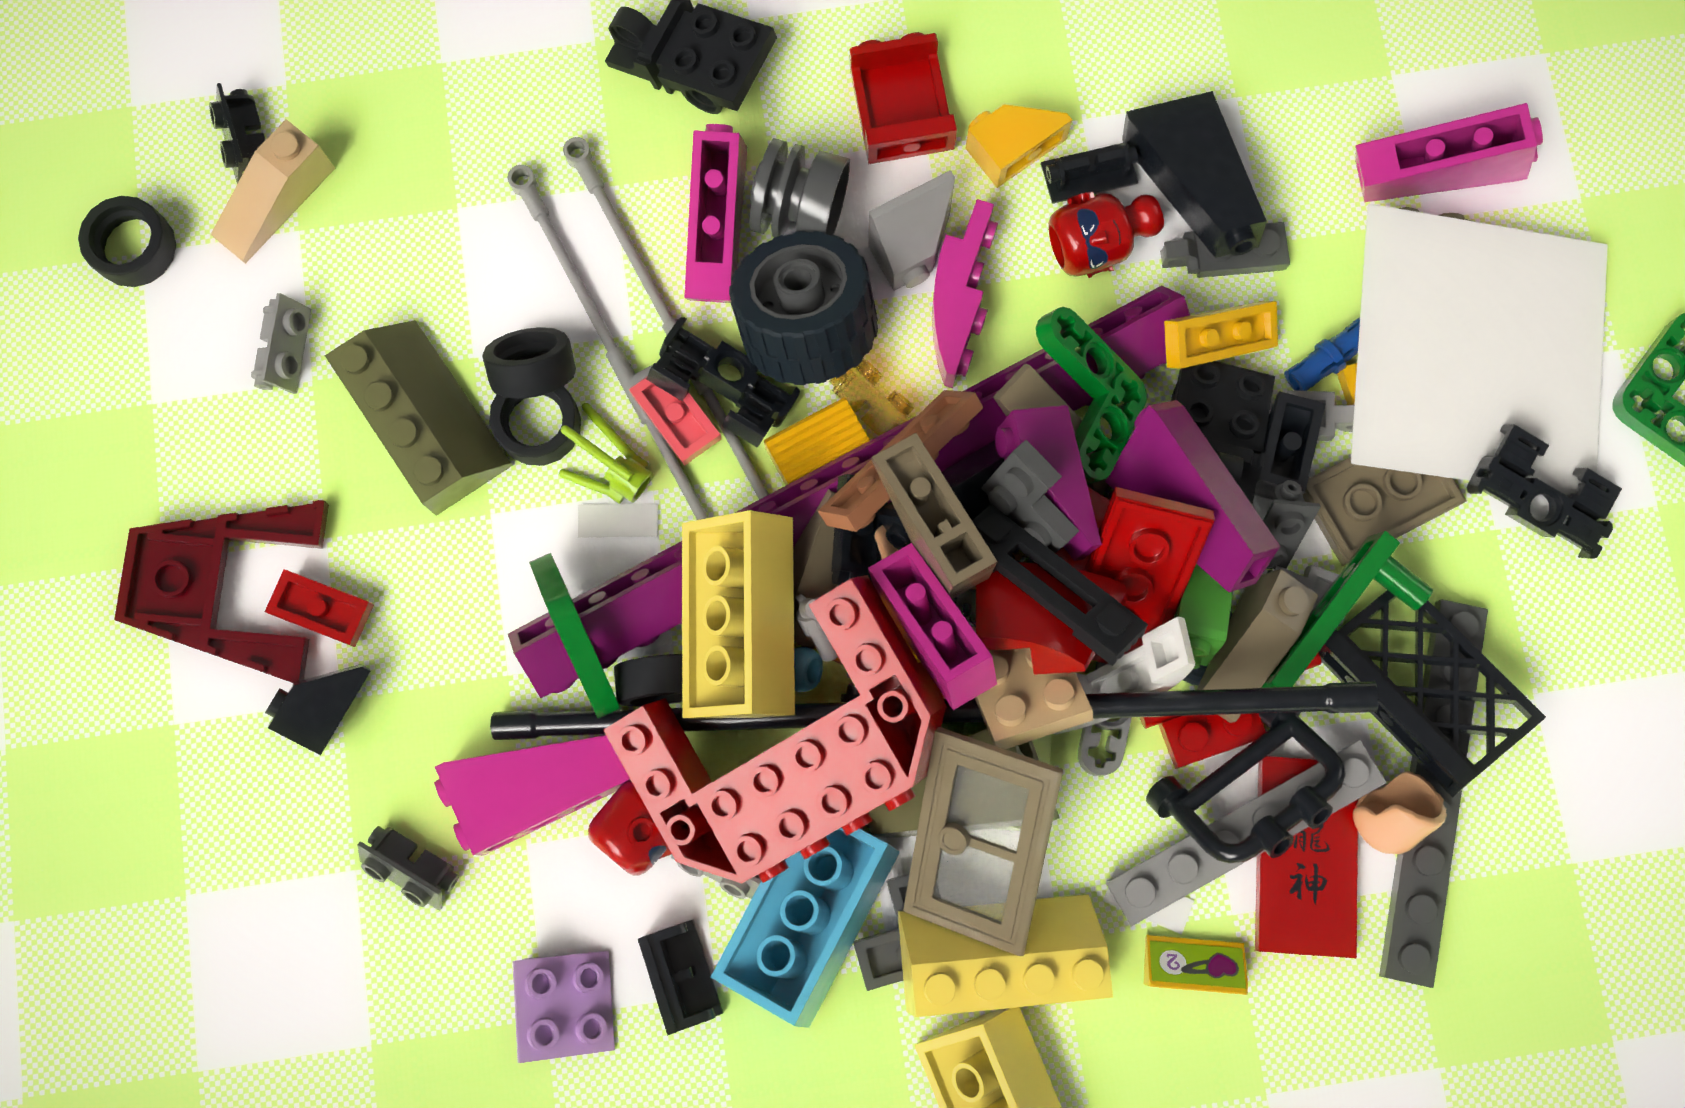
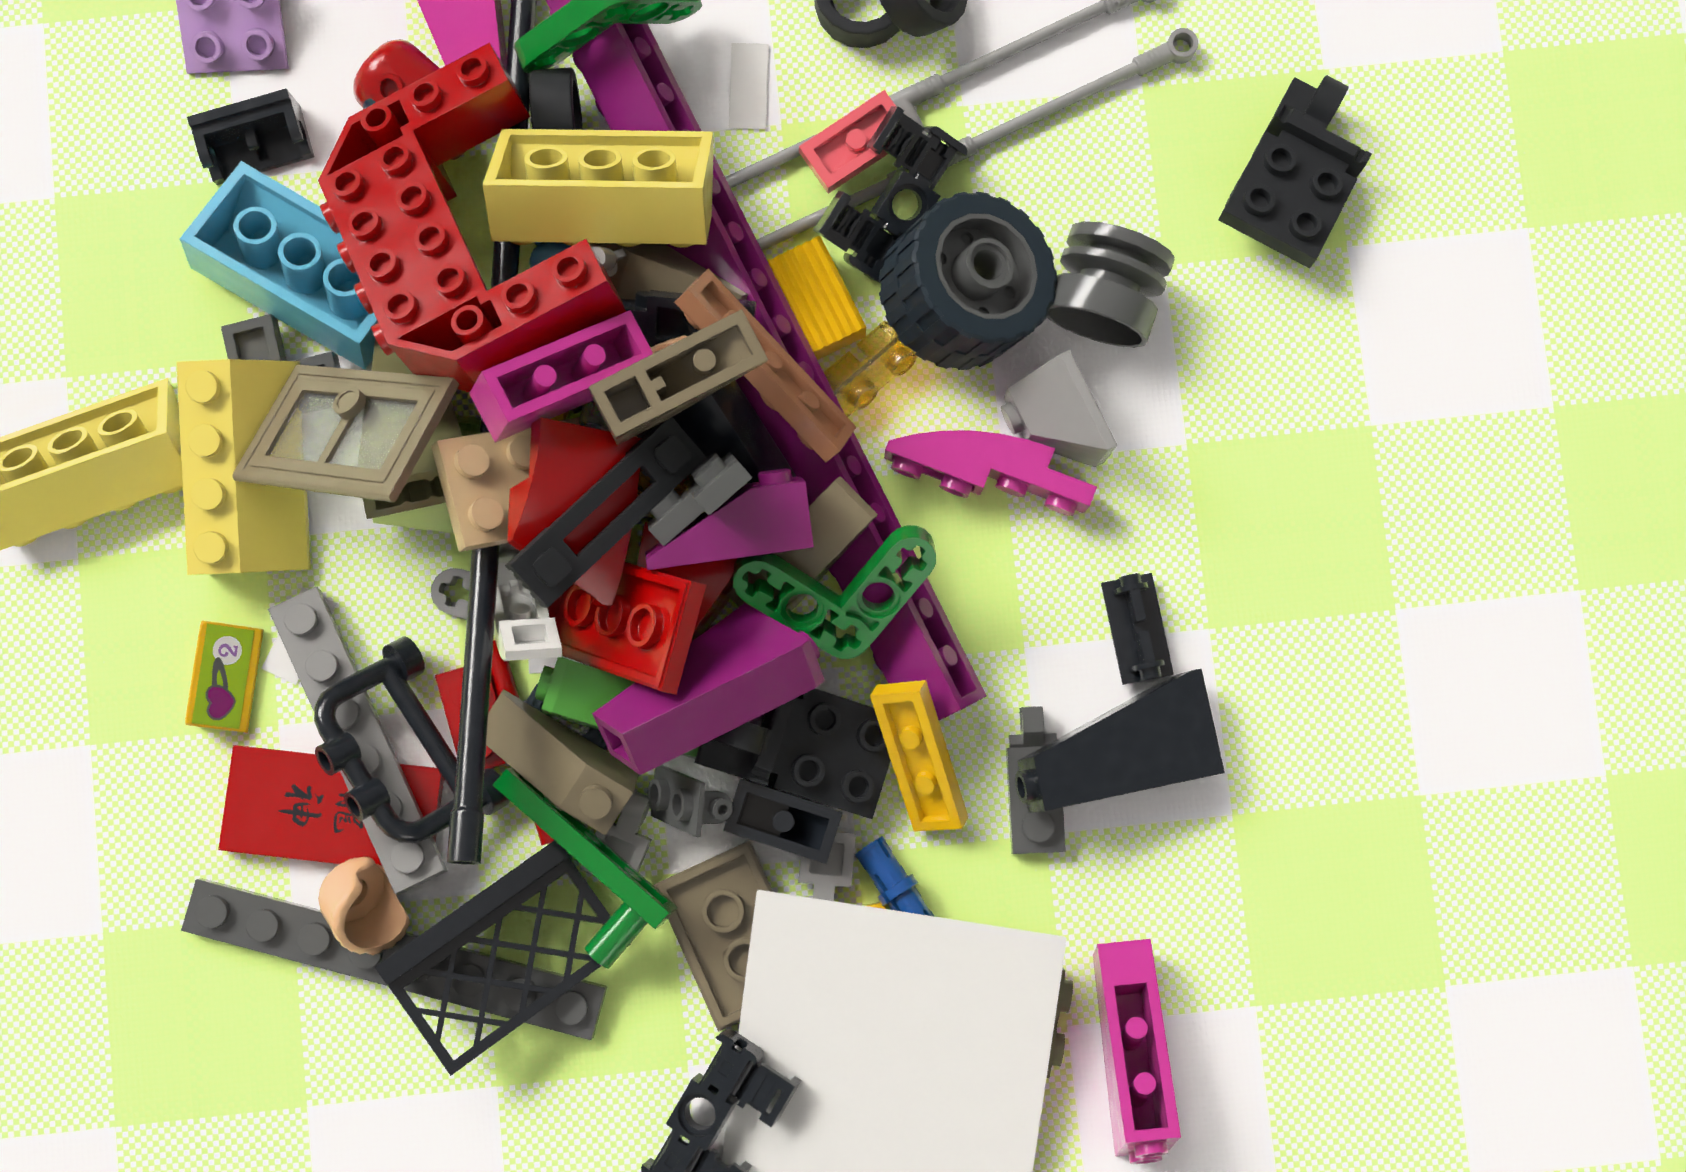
camera: 90 degrees right, 5 degrees up
lime plant [559,403,653,504] -> none
dark pink slope [684,124,748,303] -> none
red panel [849,32,957,165] -> none
yellow slope [965,104,1072,188] -> none
red piece [1048,191,1164,278] -> none

